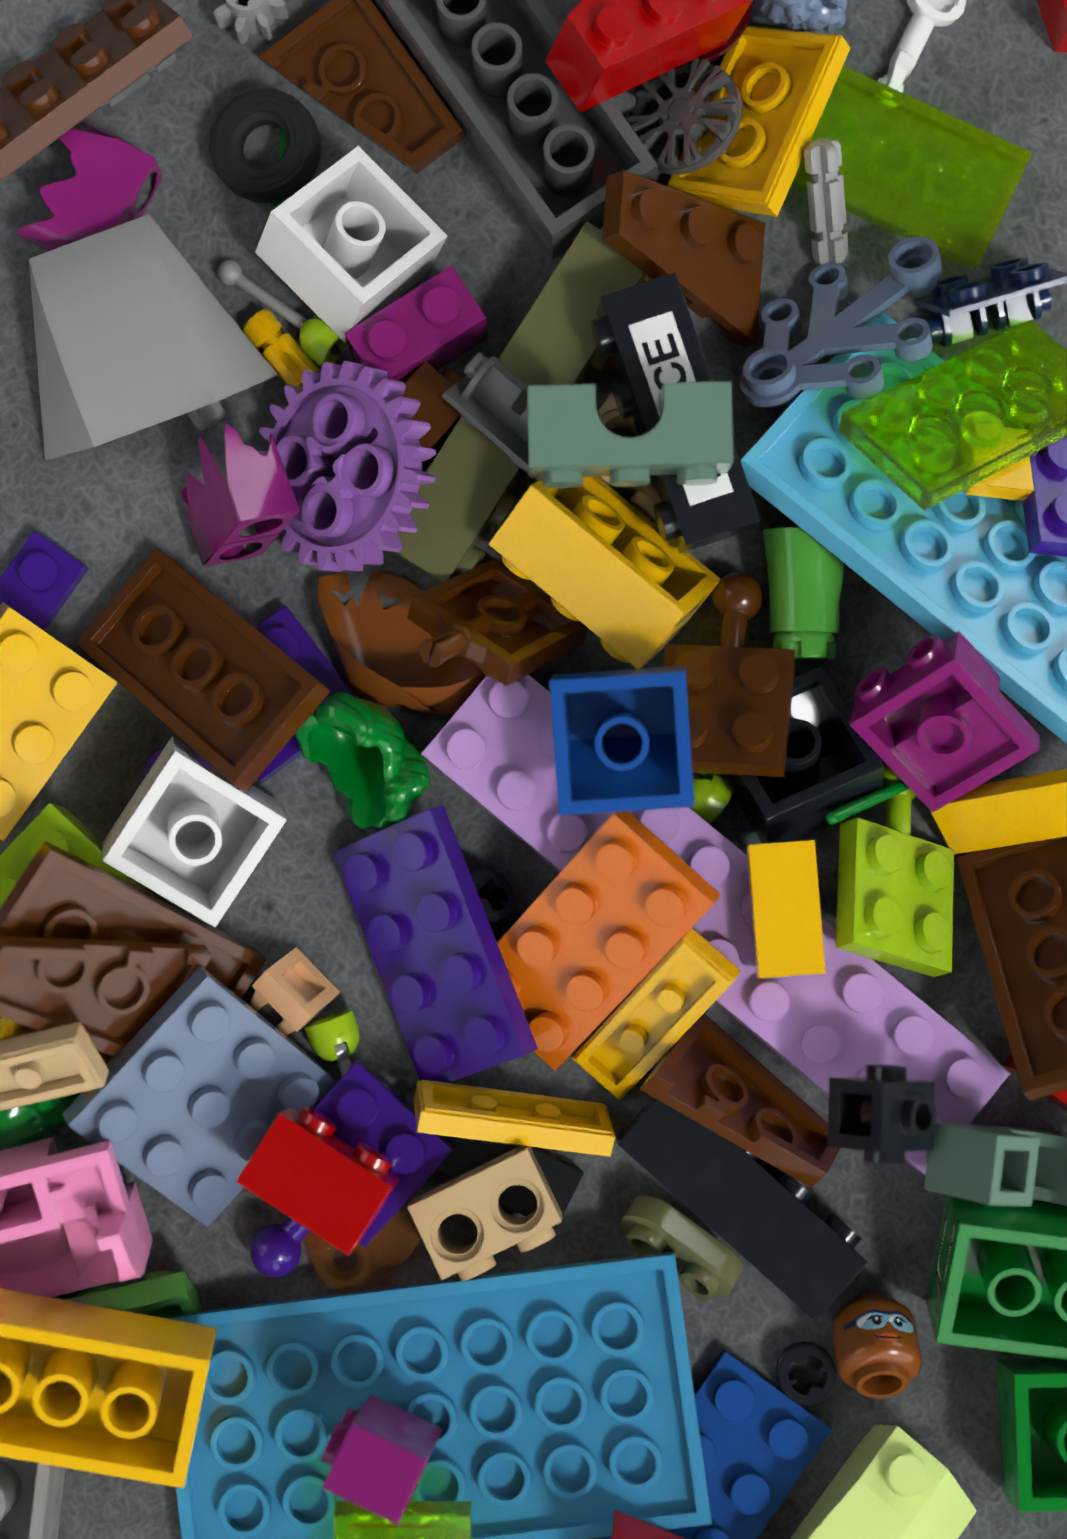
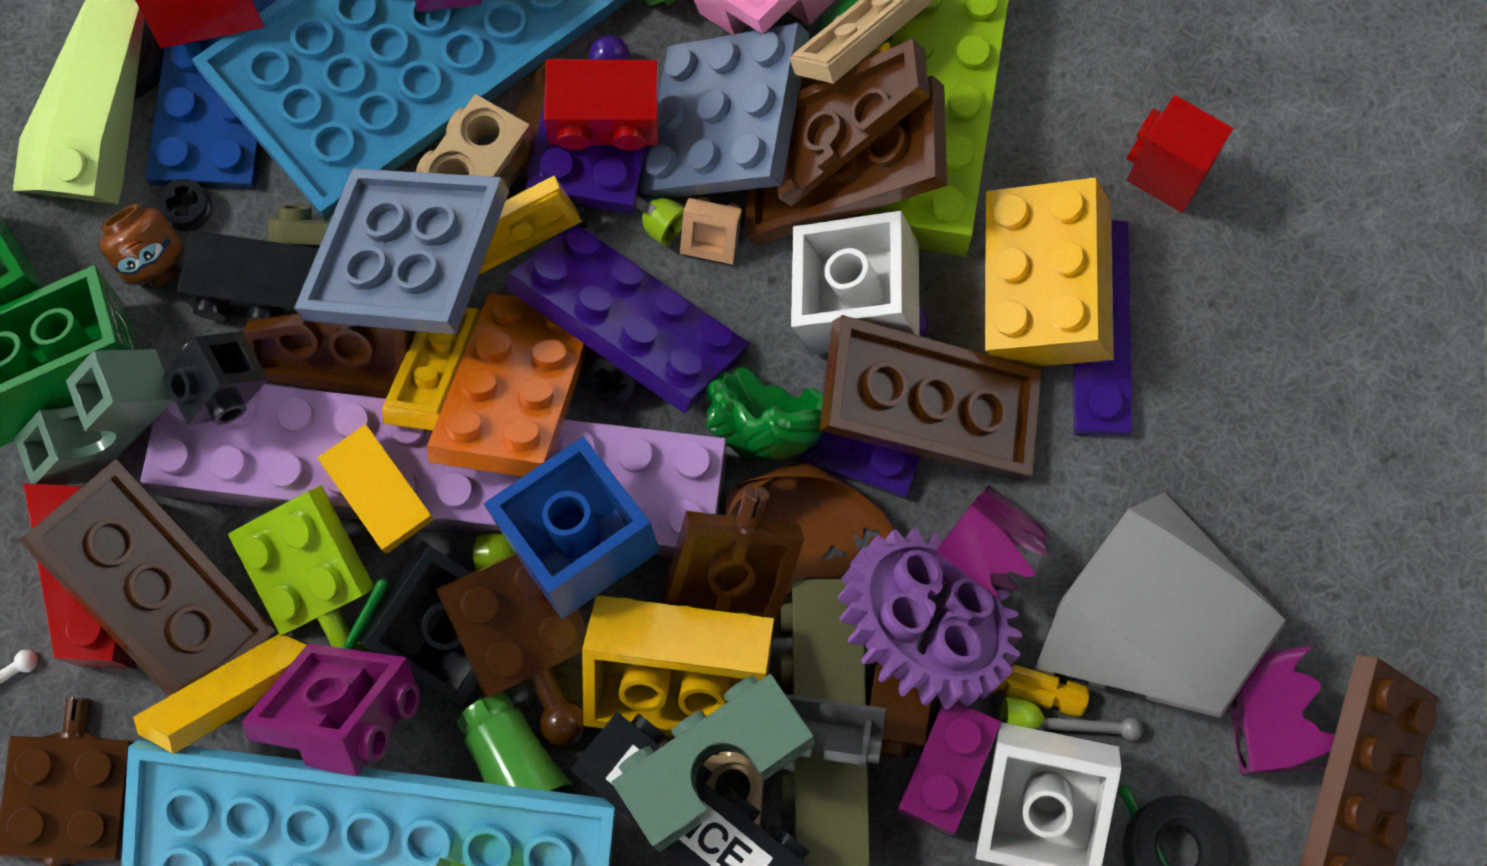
camera: 150 degrees right, 10 degrees down
none -> sand blue plate [294,168,509,335]

